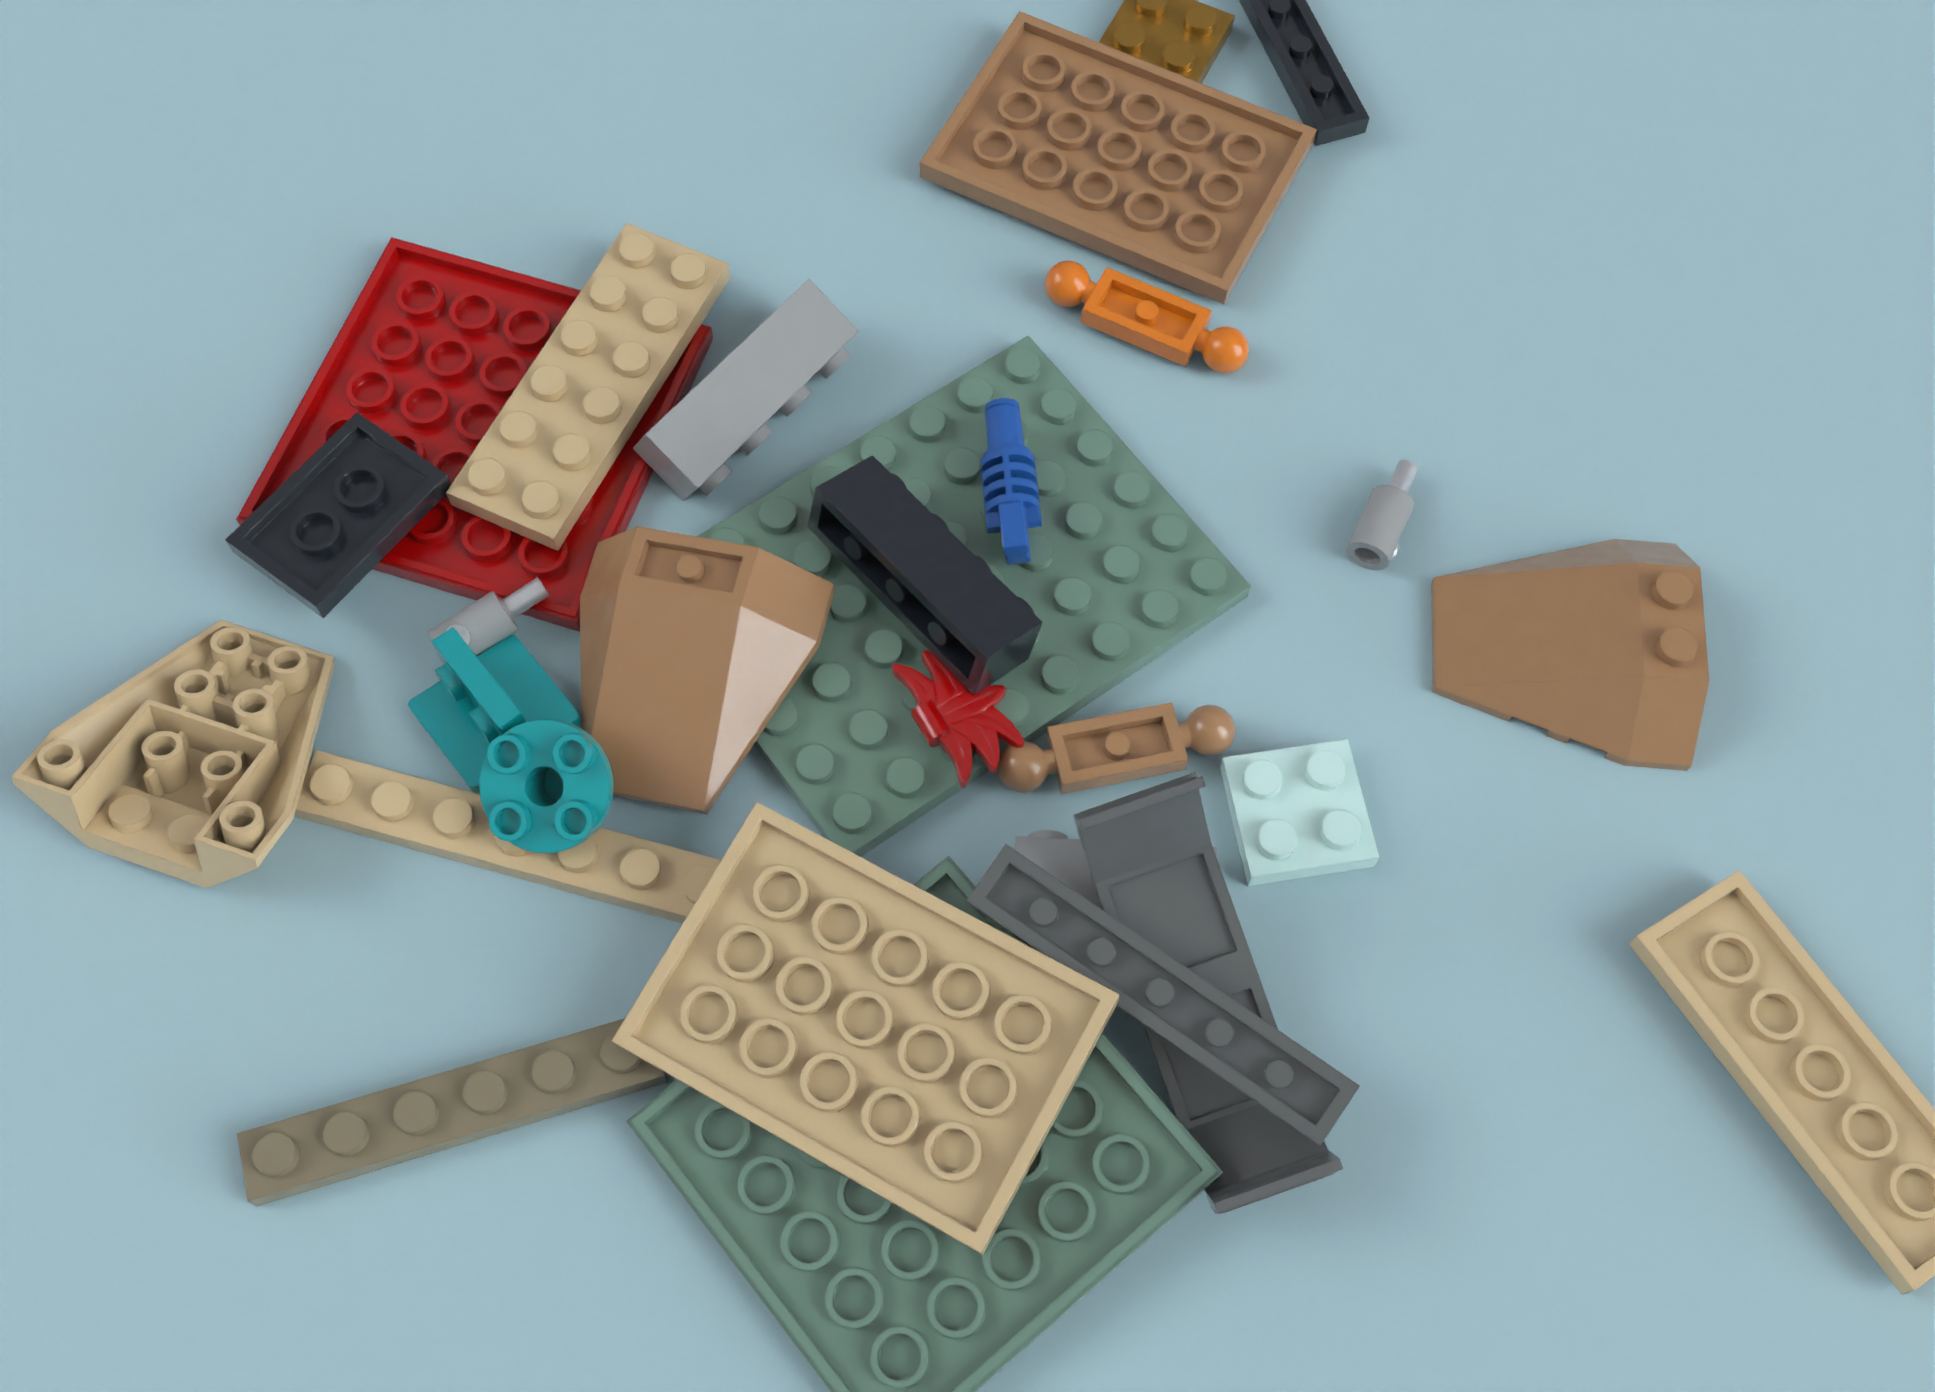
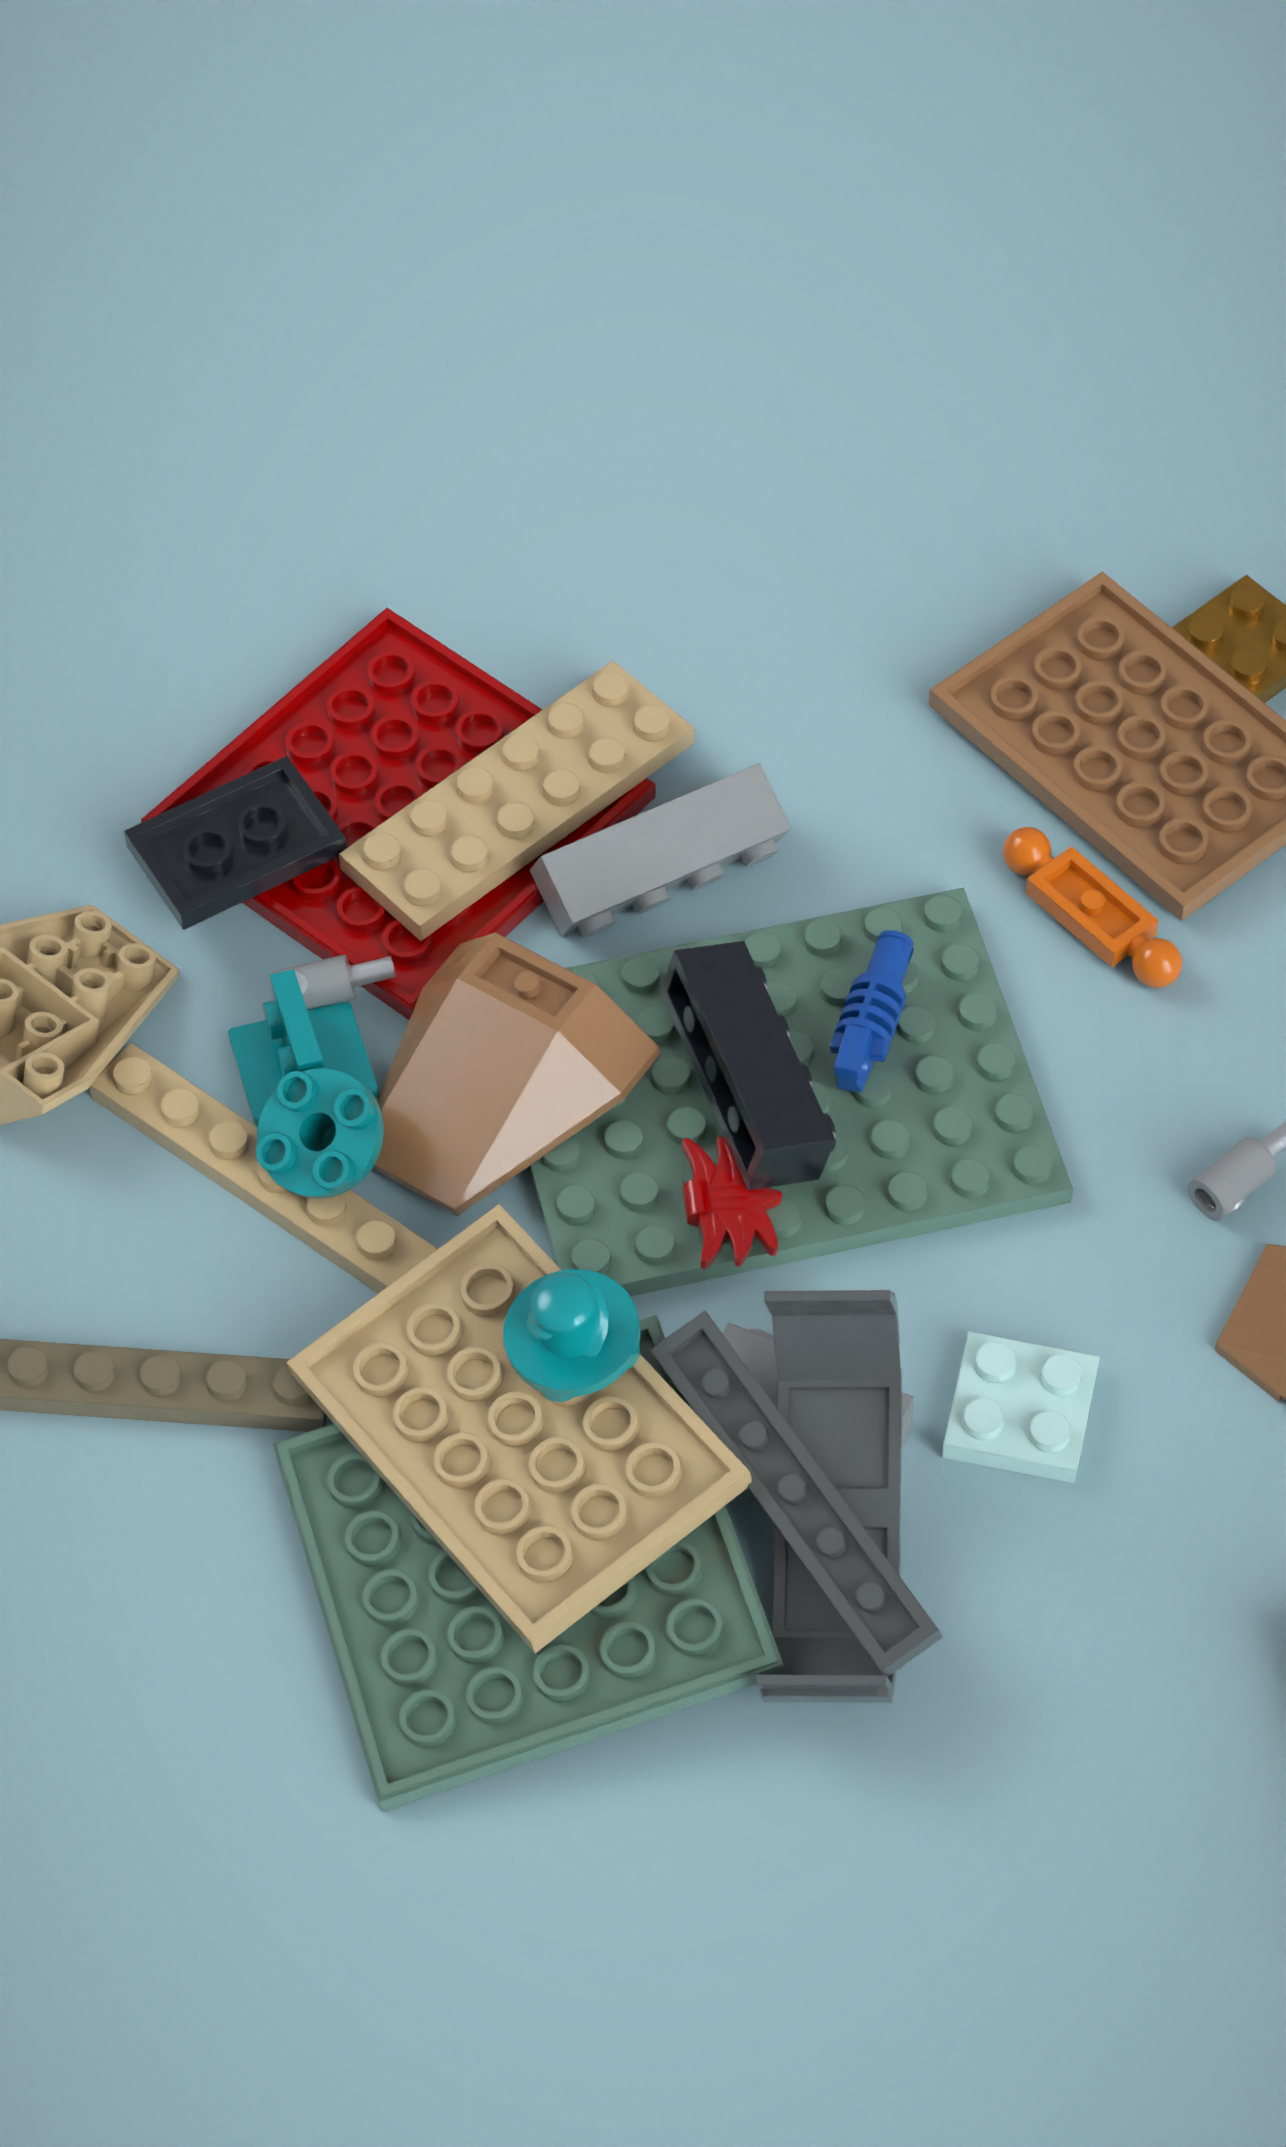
camera: 25 degrees right, 10 degrees down
medium nougat plate [997,702,1235,795] -> none
none -> teal plate [503,1269,641,1402]

